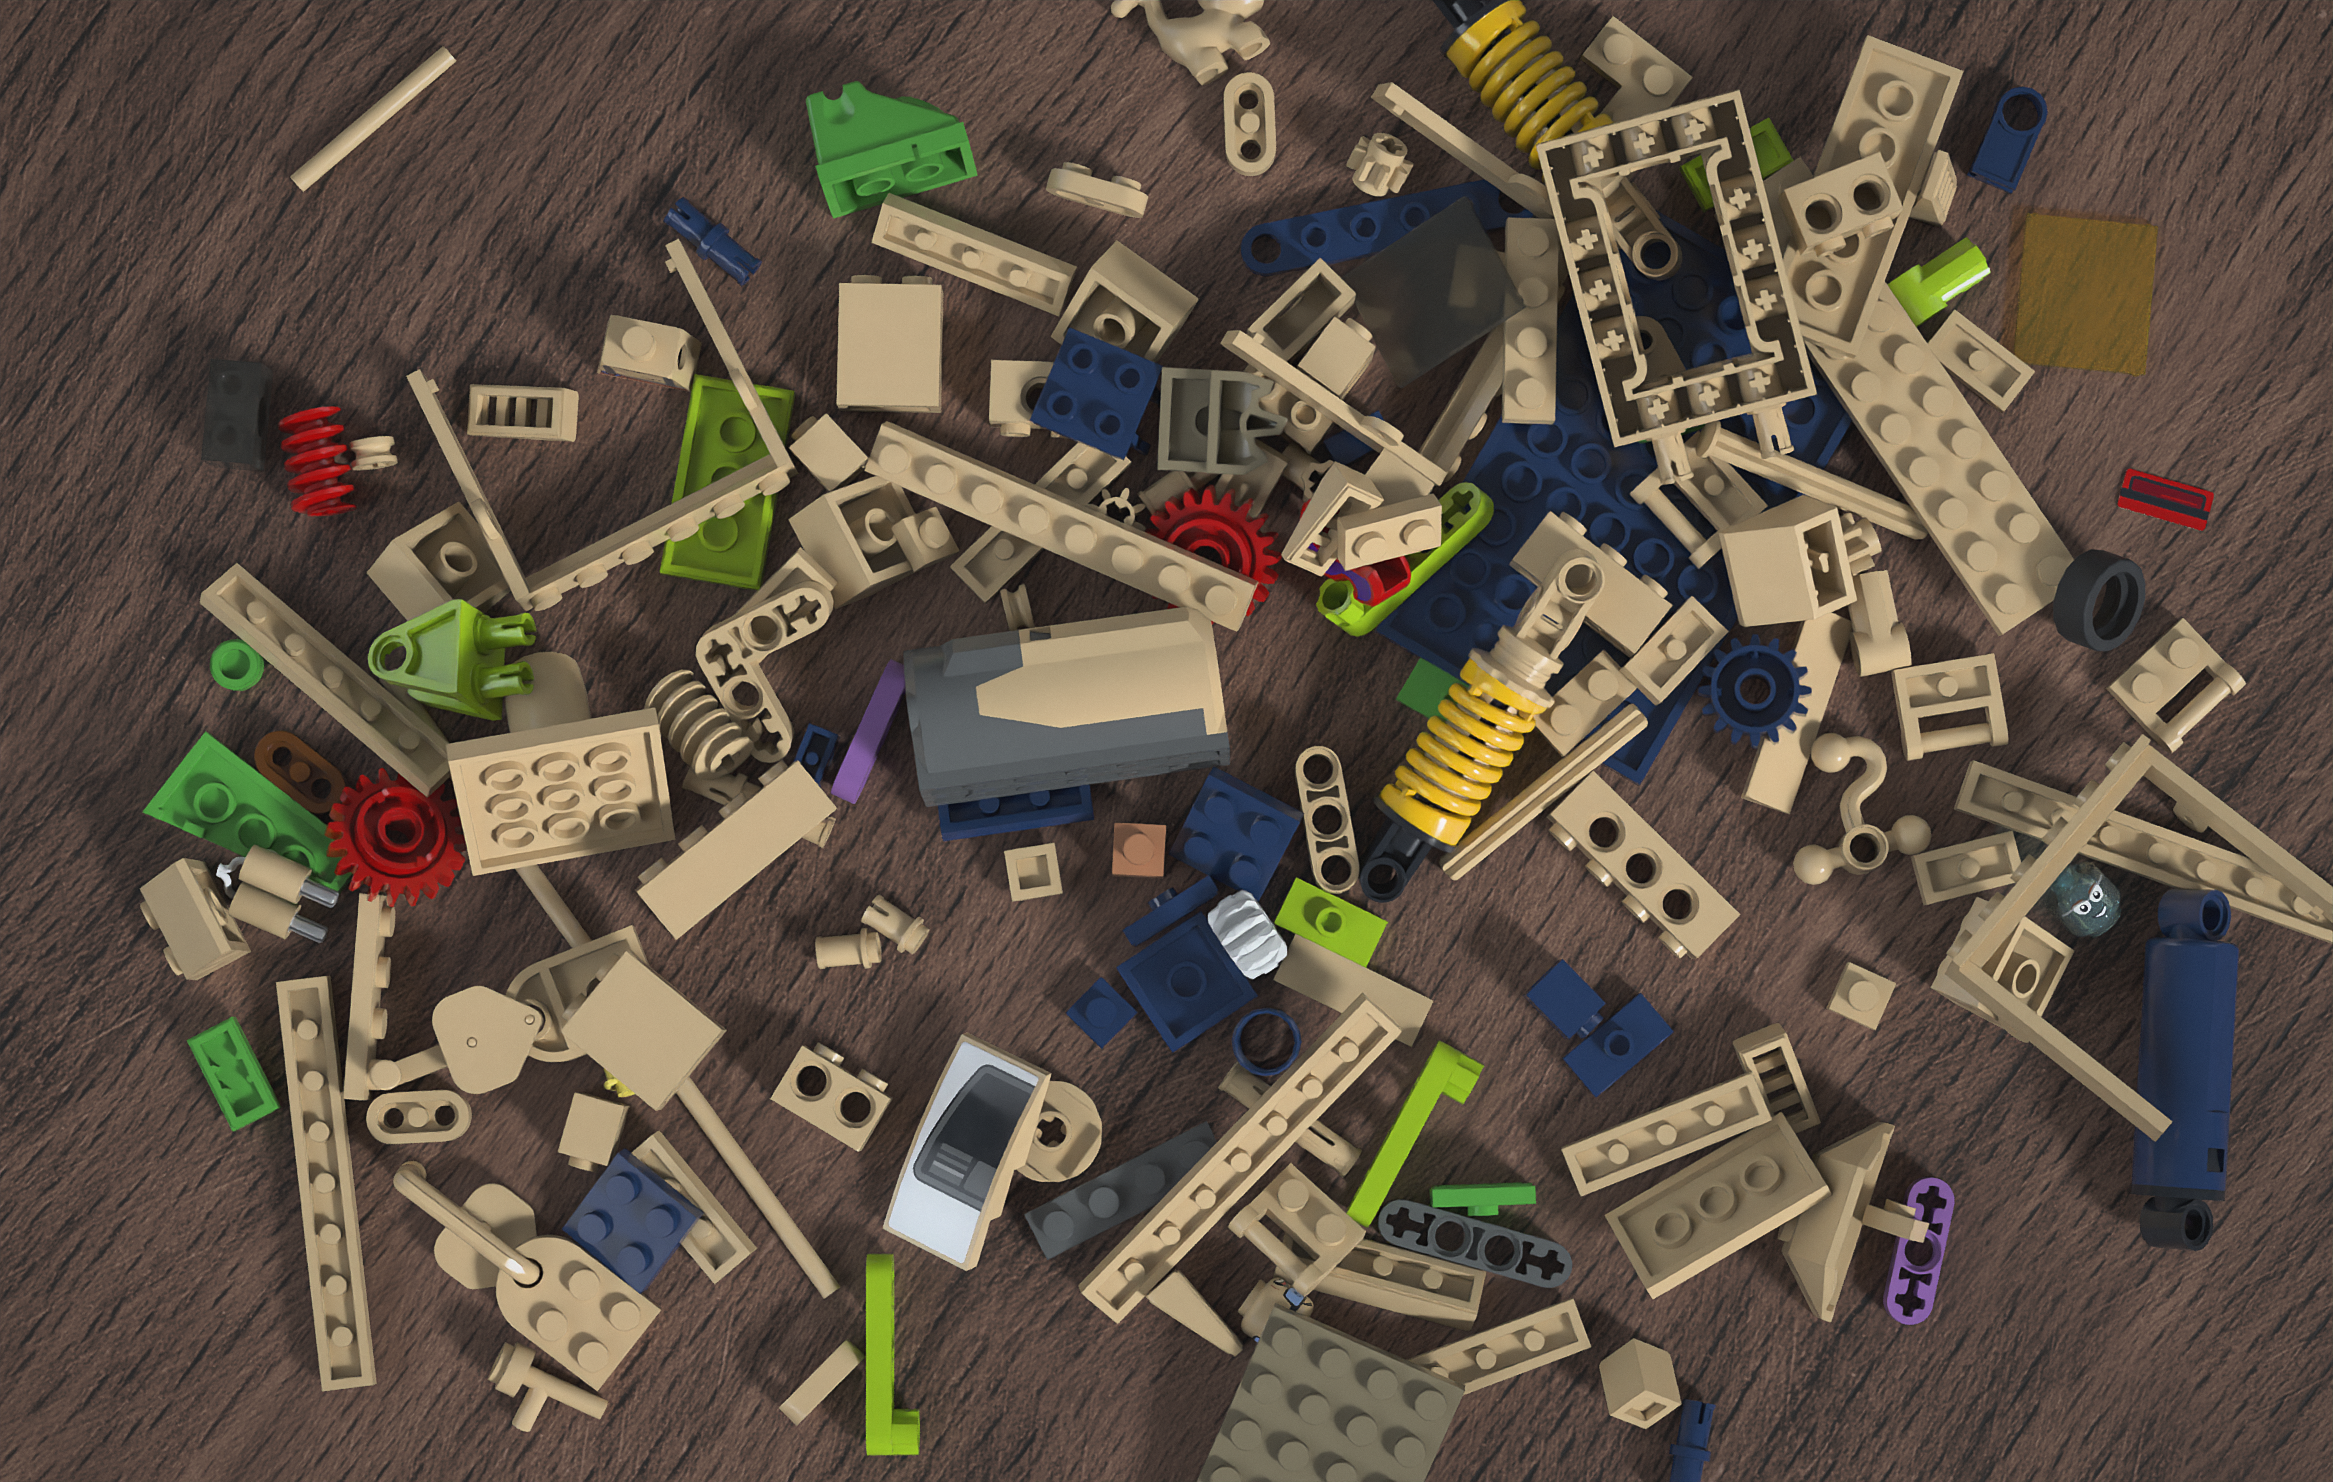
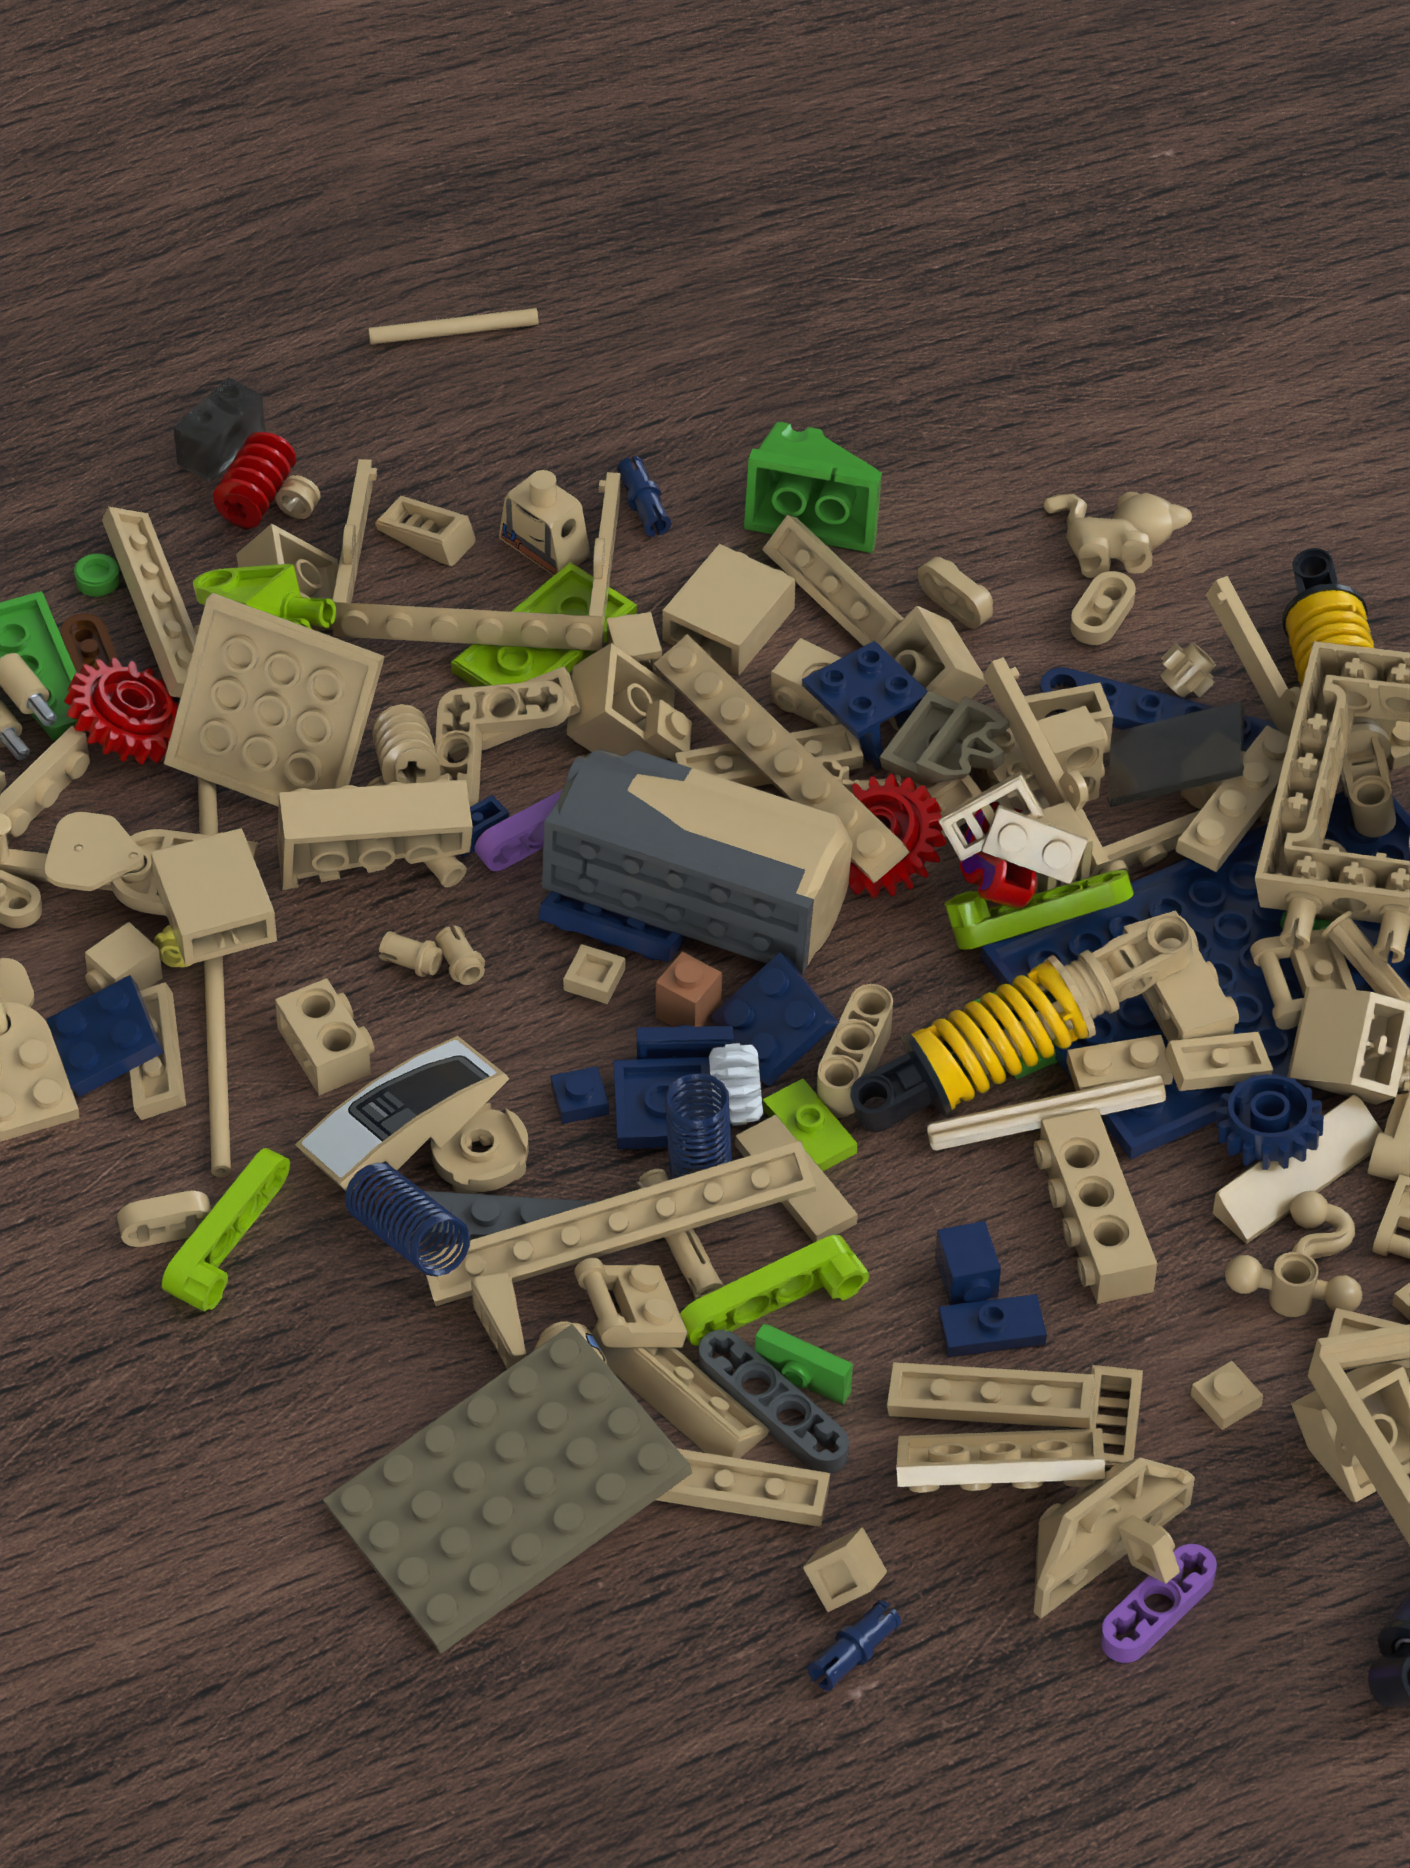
camera: 30 degrees right, 35 degrees down
none -> dark blue piece [345,1162,470,1277]

